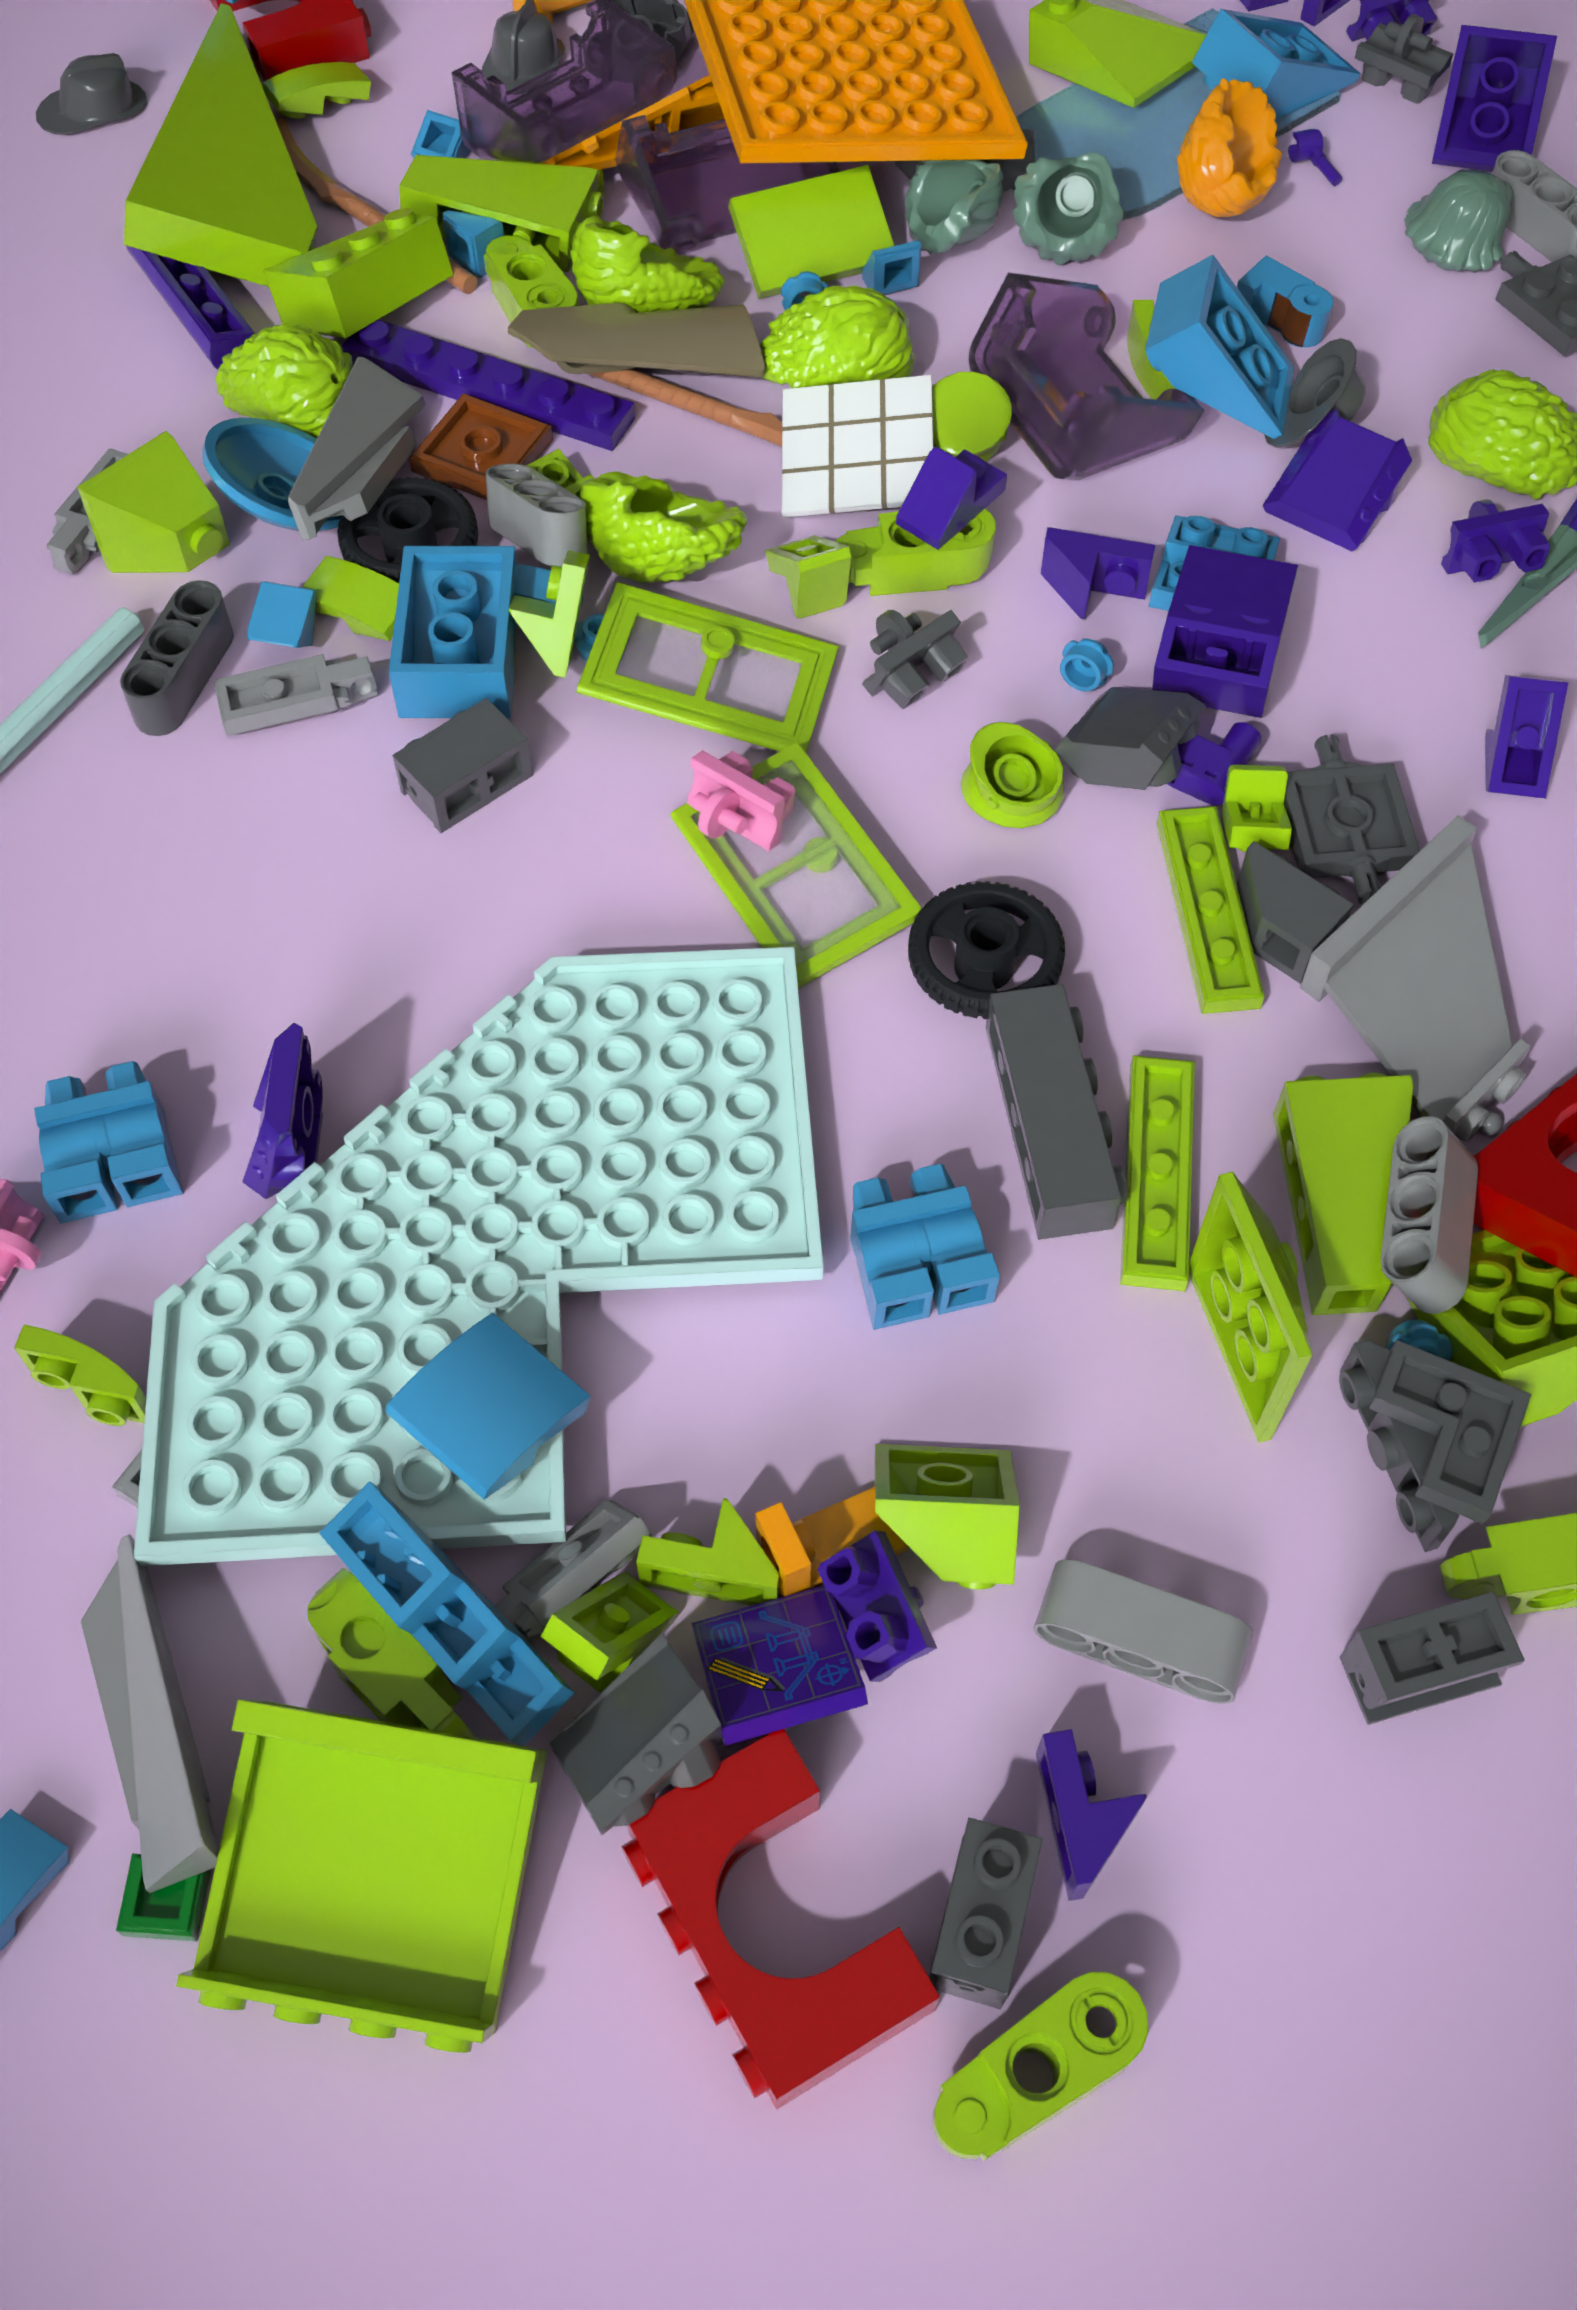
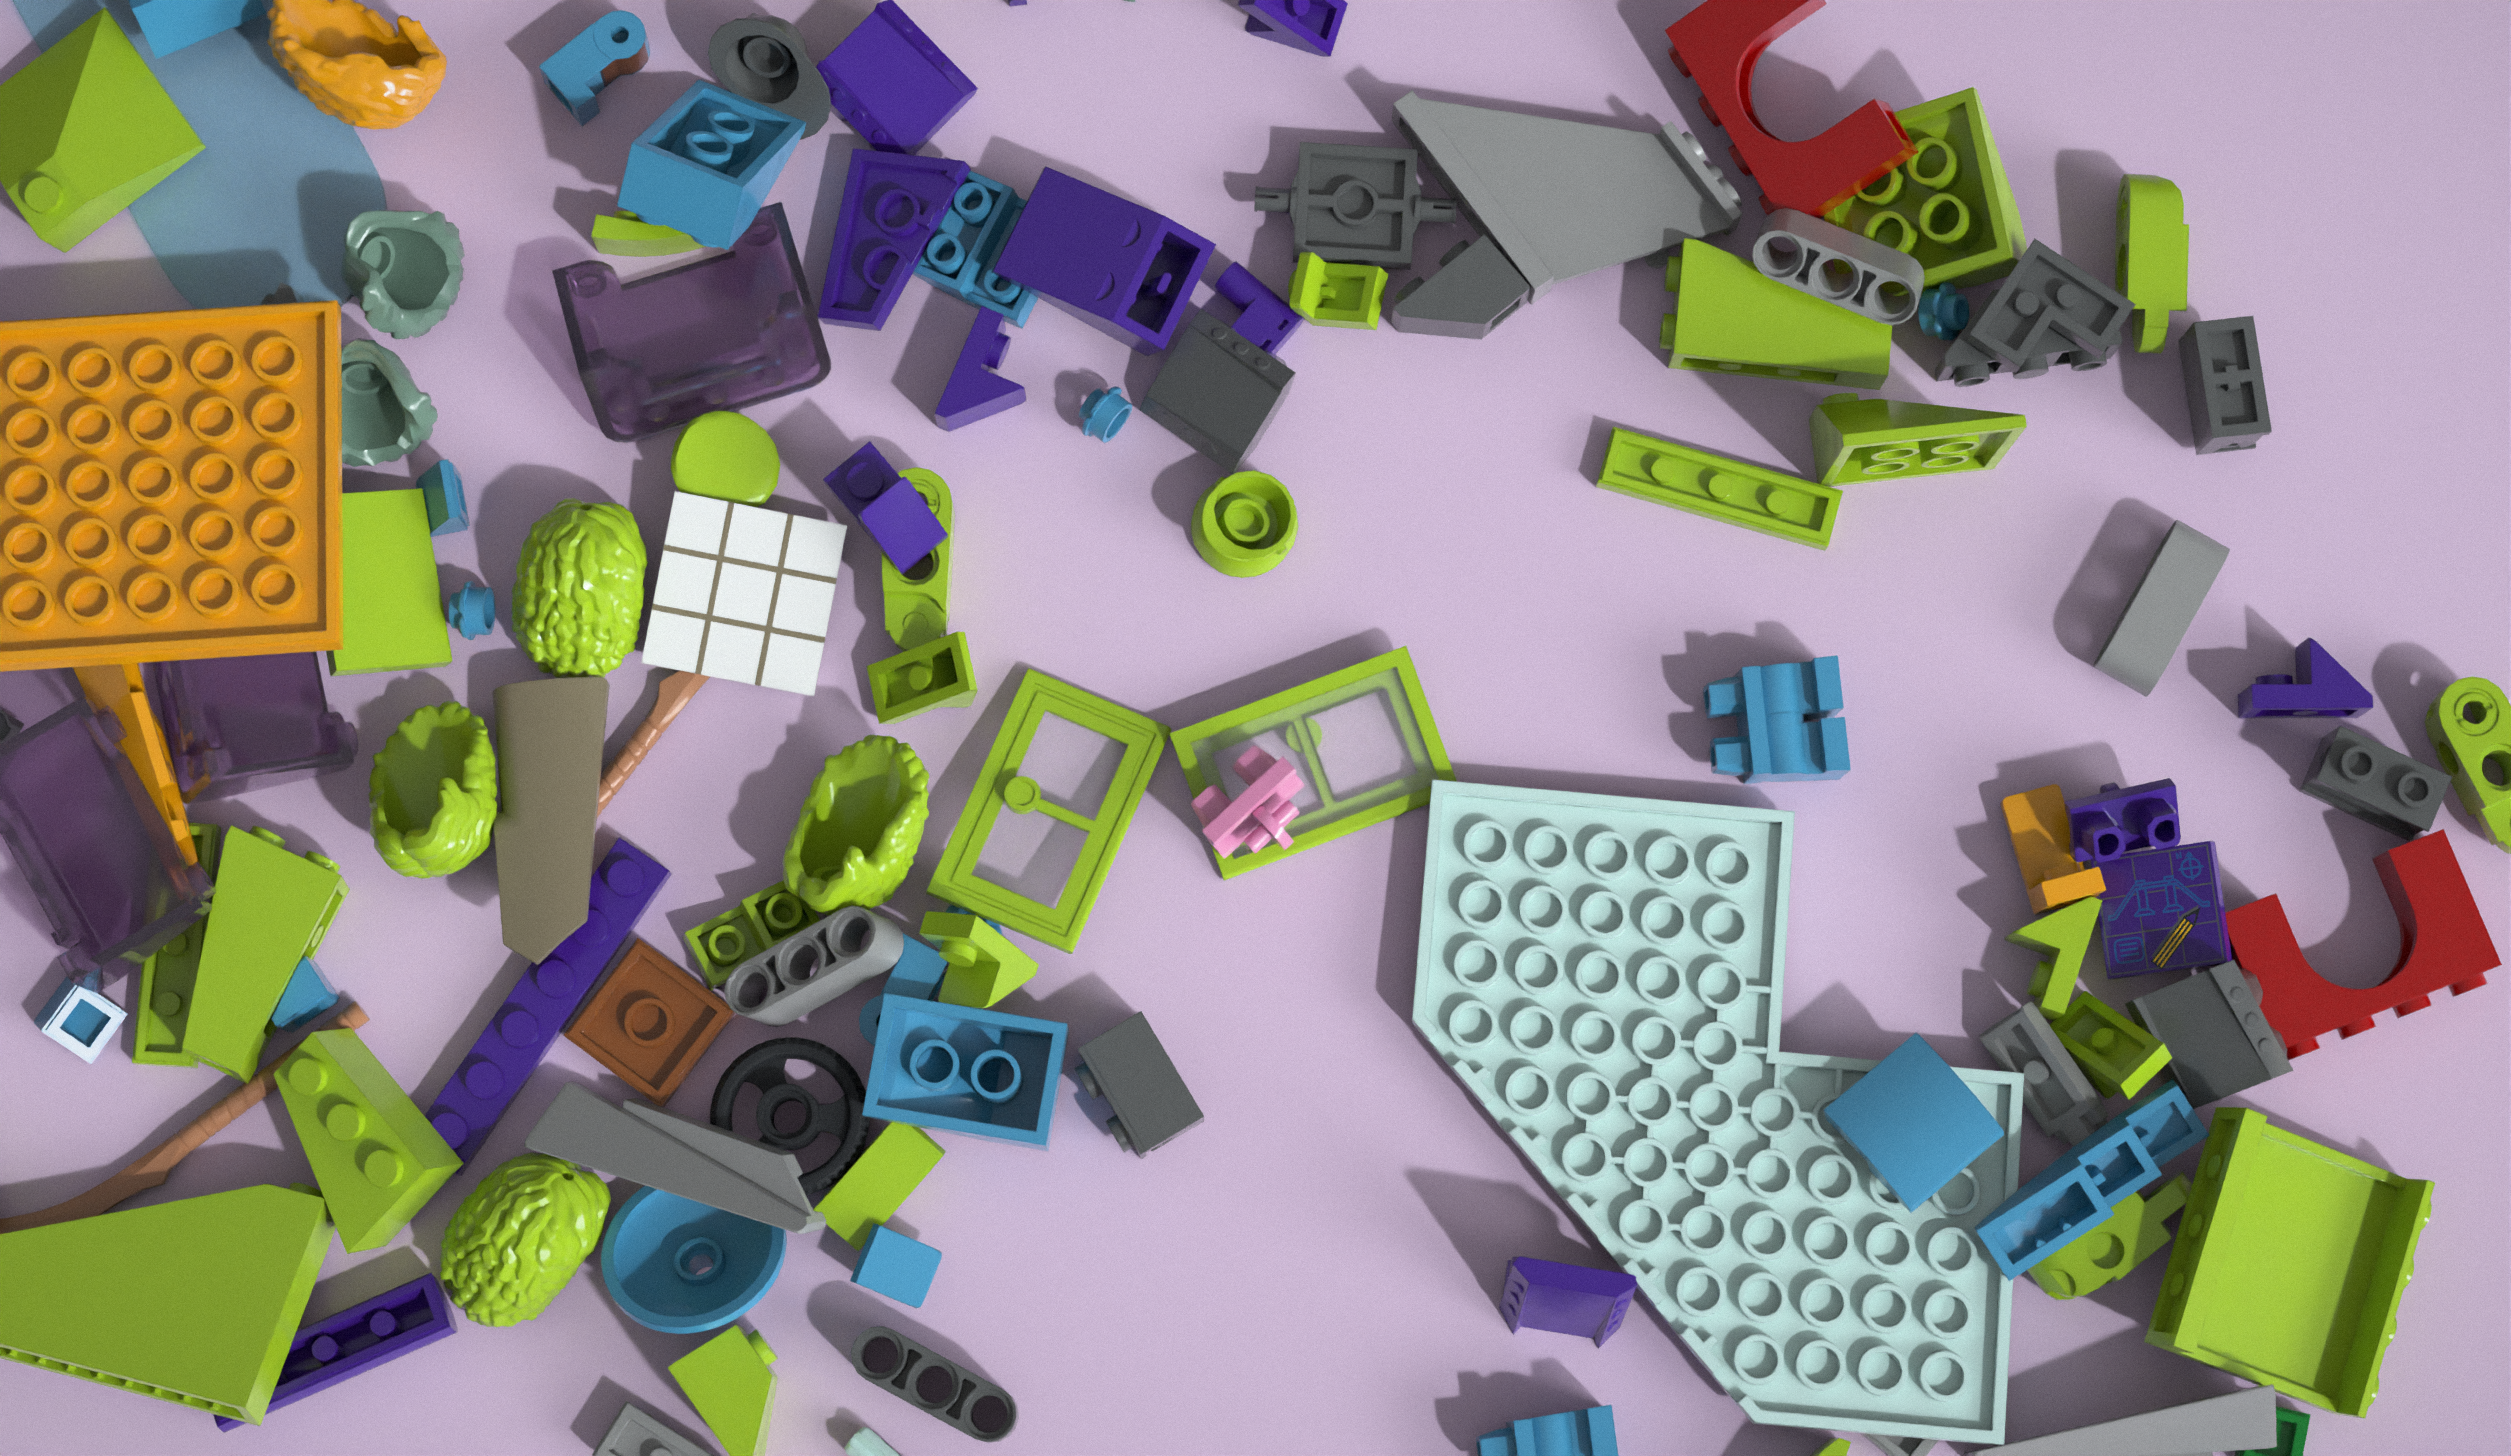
camera: 85 degrees left, 20 degrees up
light grey hinge [214,654,378,736] -> none
lime piece [483,235,579,348] -> none
dark grey hips [862,610,968,709] -> none
lime slope [875,1444,1020,1590] -> none
black wheel [908,881,1065,1019] -> none
dark grey brick [986,984,1127,1240] -> none
lime tile [1156,806,1265,1014] -> none
none -> dark purple wing [818,148,971,331]

